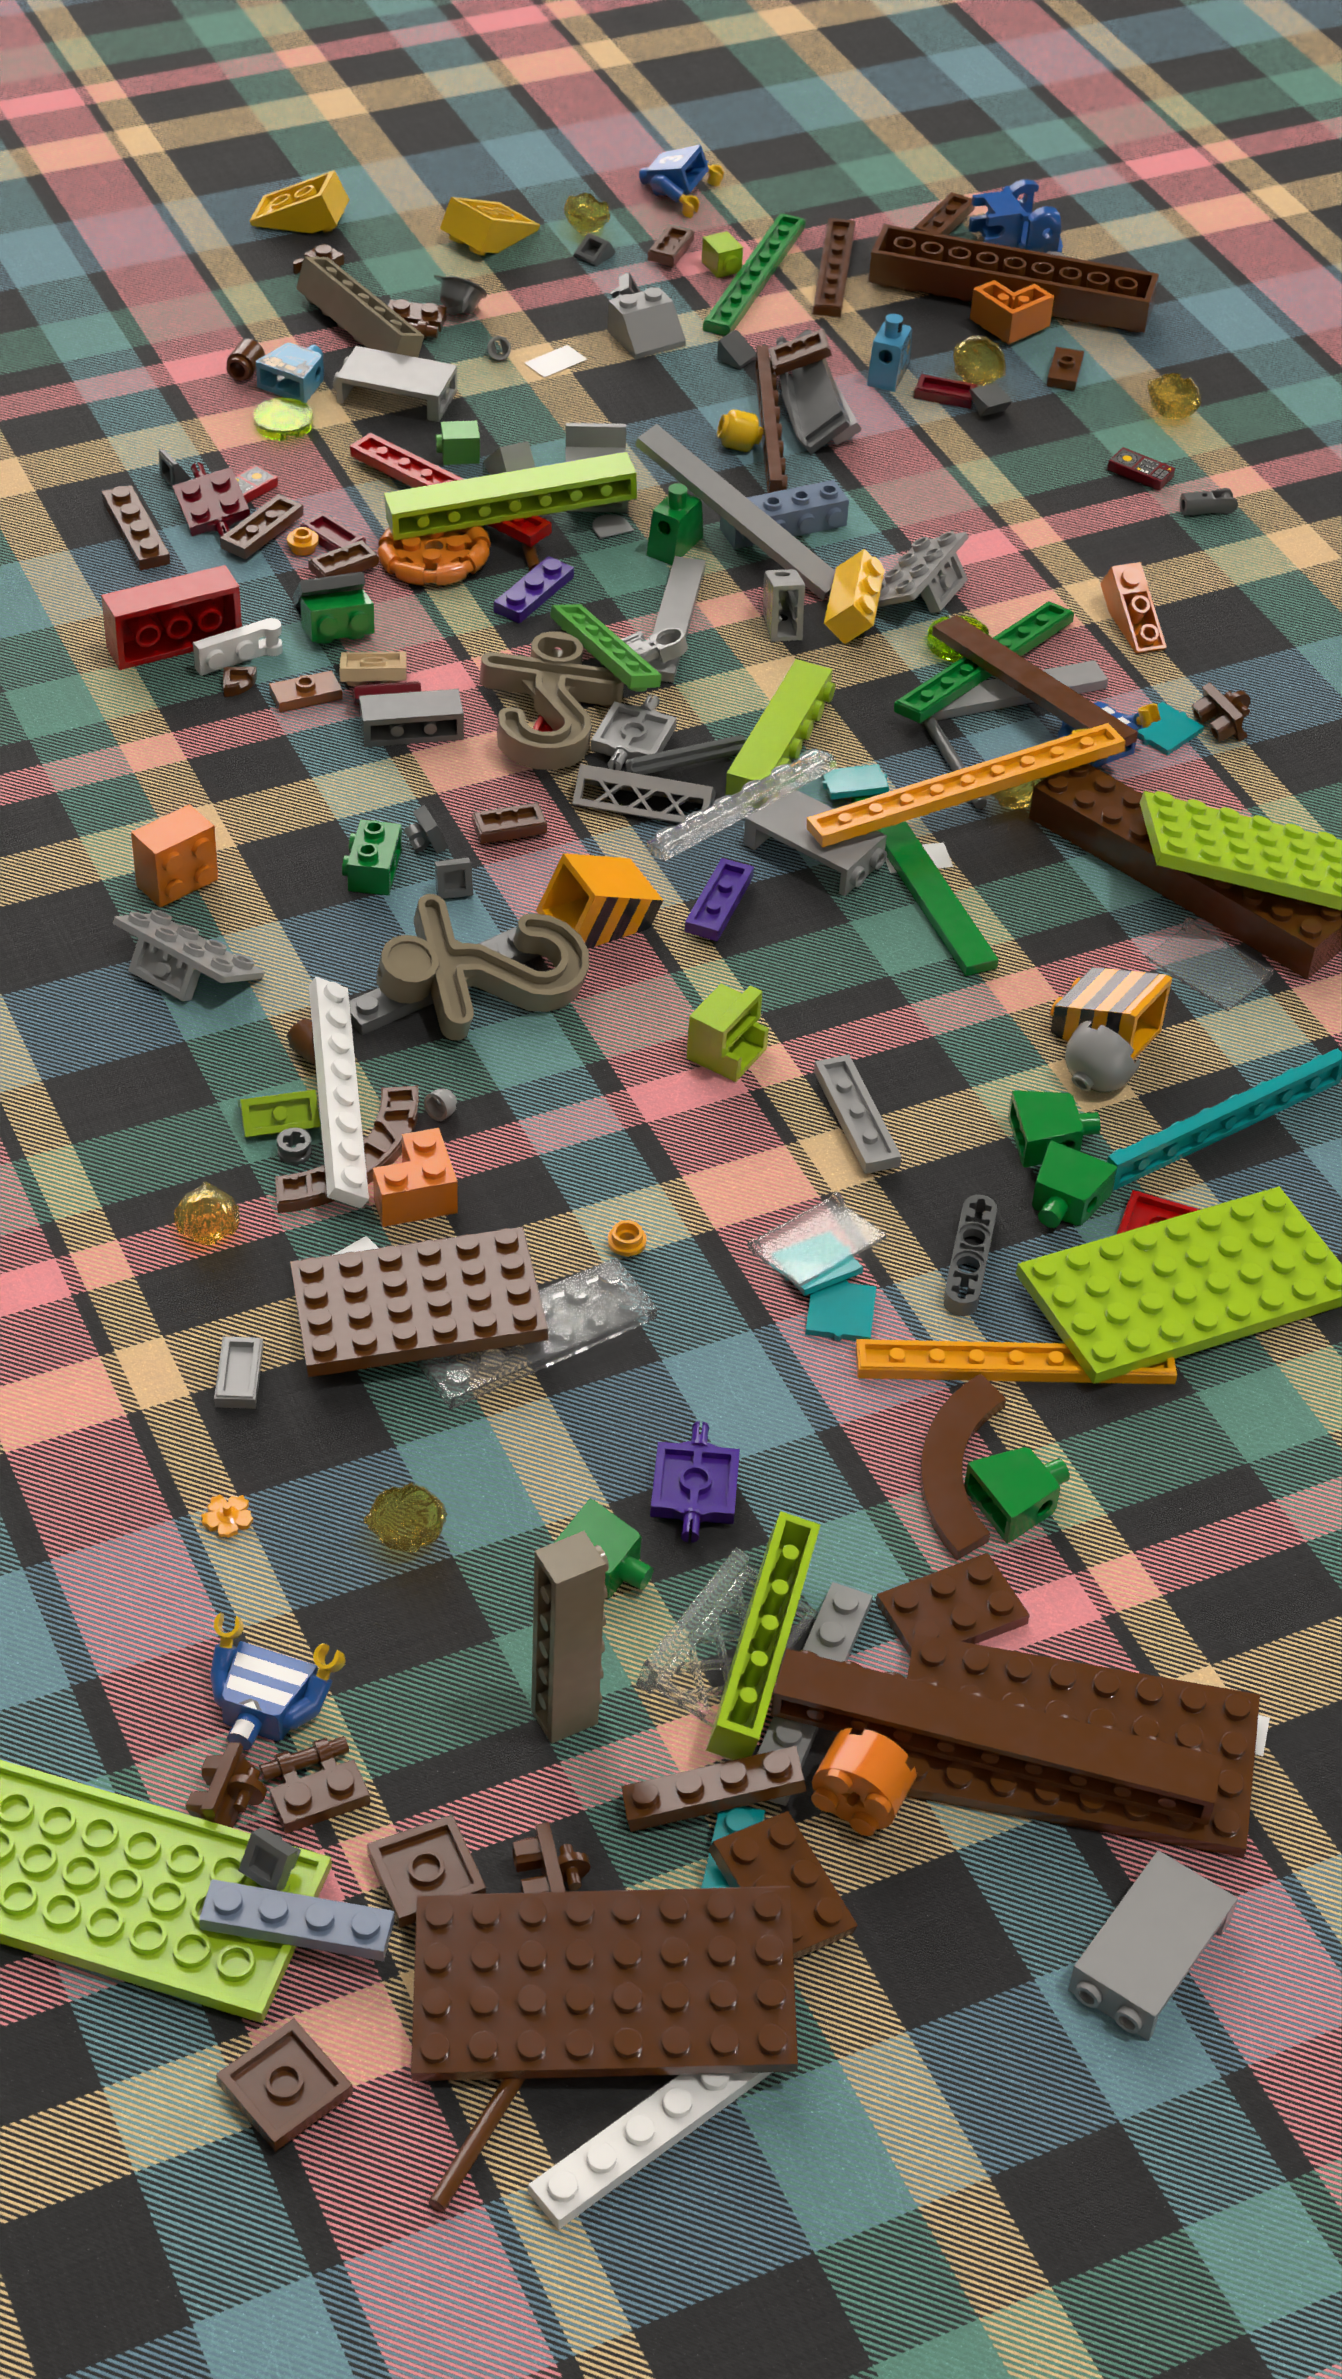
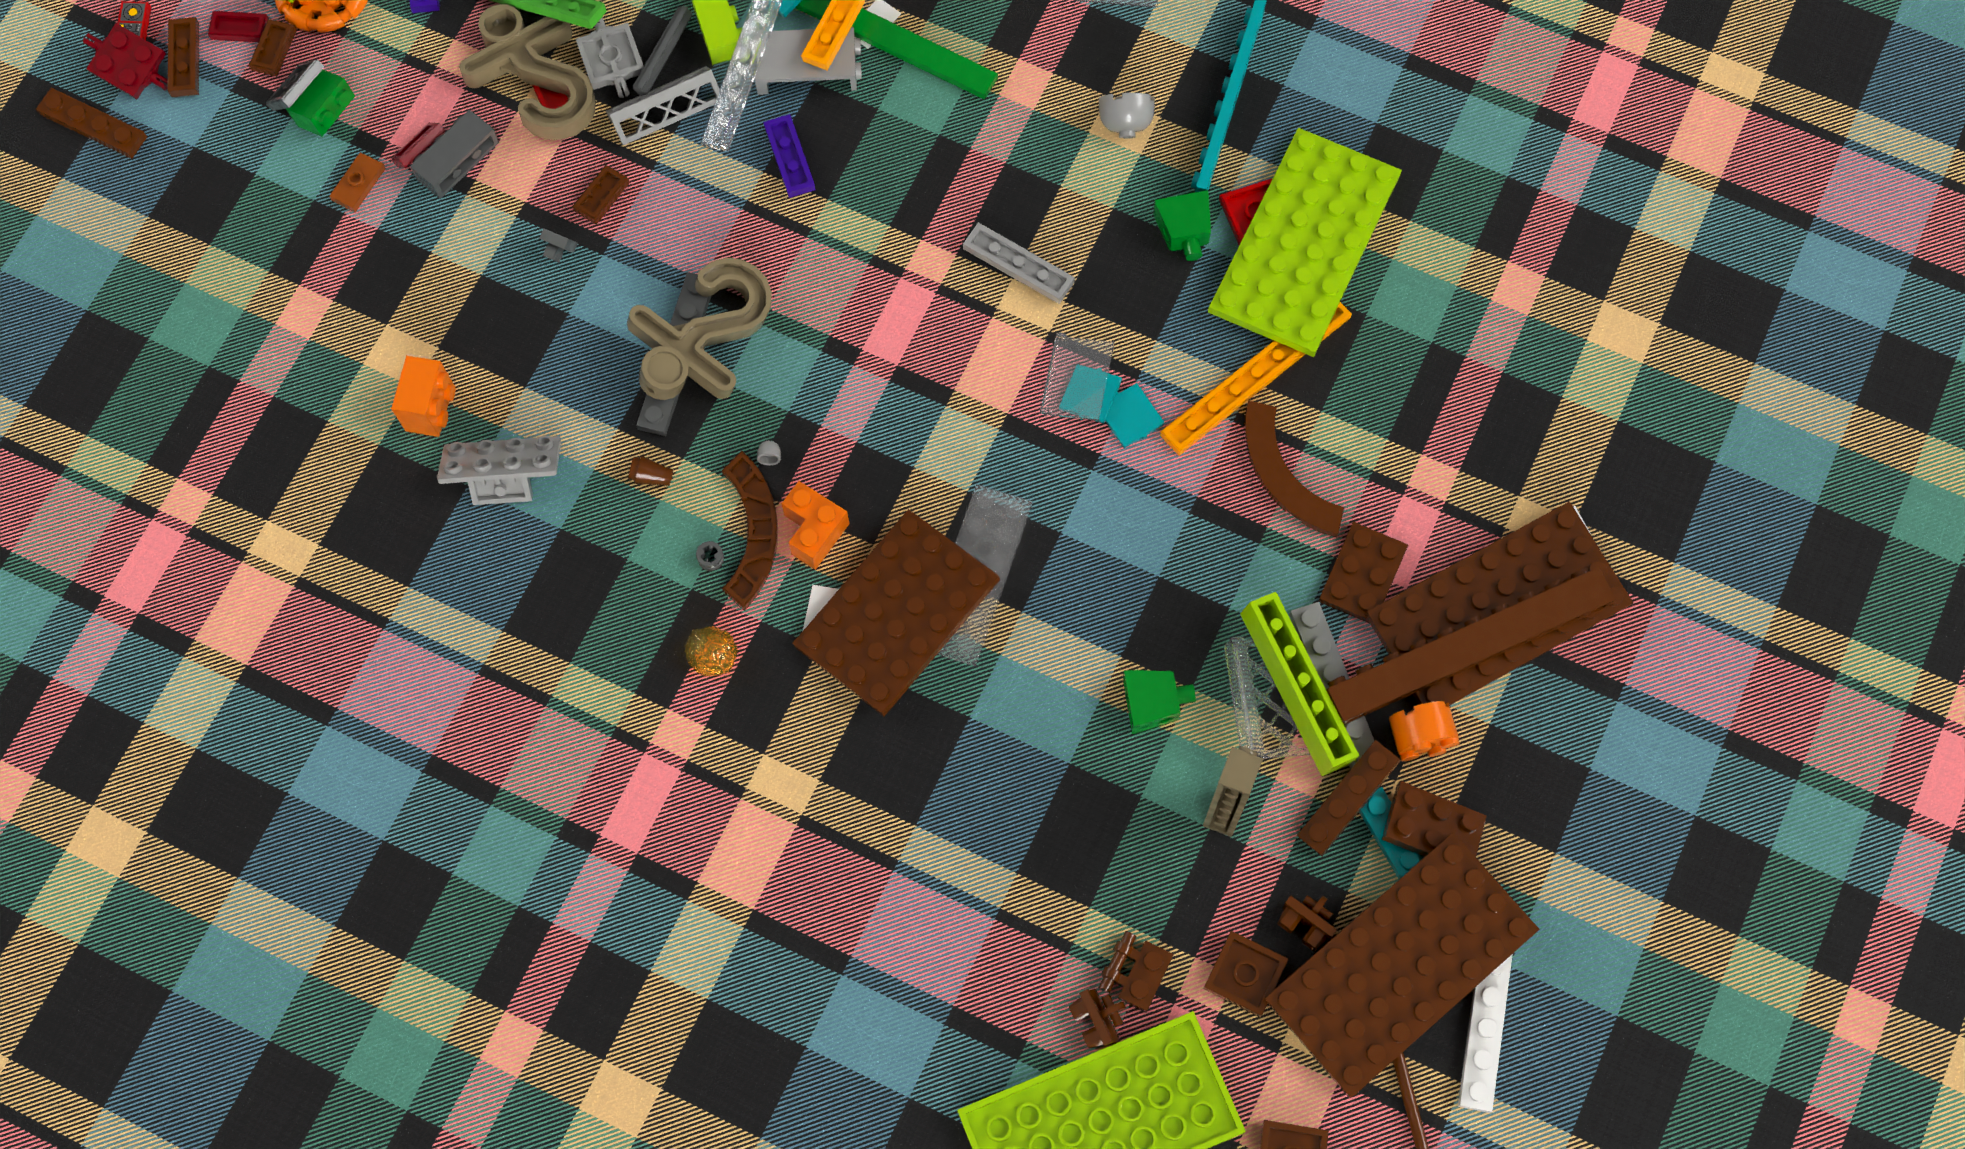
camera: 35 degrees left, 25 degrees up
red brick [101,565,242,670] -> none
dark grey slope [158,448,192,488] -> none
white plate [193,618,283,676] -> none
plate [199,1879,395,1961] -> none
light orange plant [201,1494,253,1538] -> none
blue torso [210,1613,345,1750] -> none
light grey tile [214,1336,264,1409] -> none
reddish brown tile [223,667,257,697] -> none
lime panel [237,1089,321,1137] -> none
dark grey tile [238,1827,301,1891] -> none
light orange plate [287,527,318,556] -> none
white plate [309,977,369,1209] -> none
tan plate [340,651,407,686] -> none
green brick [342,819,402,896] -> none
clear yellow hair [363,1482,448,1553] -> none
dark grey tile [434,858,473,899] -> none
light orange slope [536,853,664,949] -> none
light orange plate [608,1220,647,1256] -> none
dark purple plate [650,1421,740,1543] -> none
lime plate [686,983,769,1082] -> none
dark grey beam [944,1195,997,1316] -> none
green torso [964,1447,1070,1544] -> none
green torso [1008,1090,1101,1167] -> none
light orange slope [1050,967,1172,1060] -> none
light grey panel [1068,1850,1238,2041] -> none

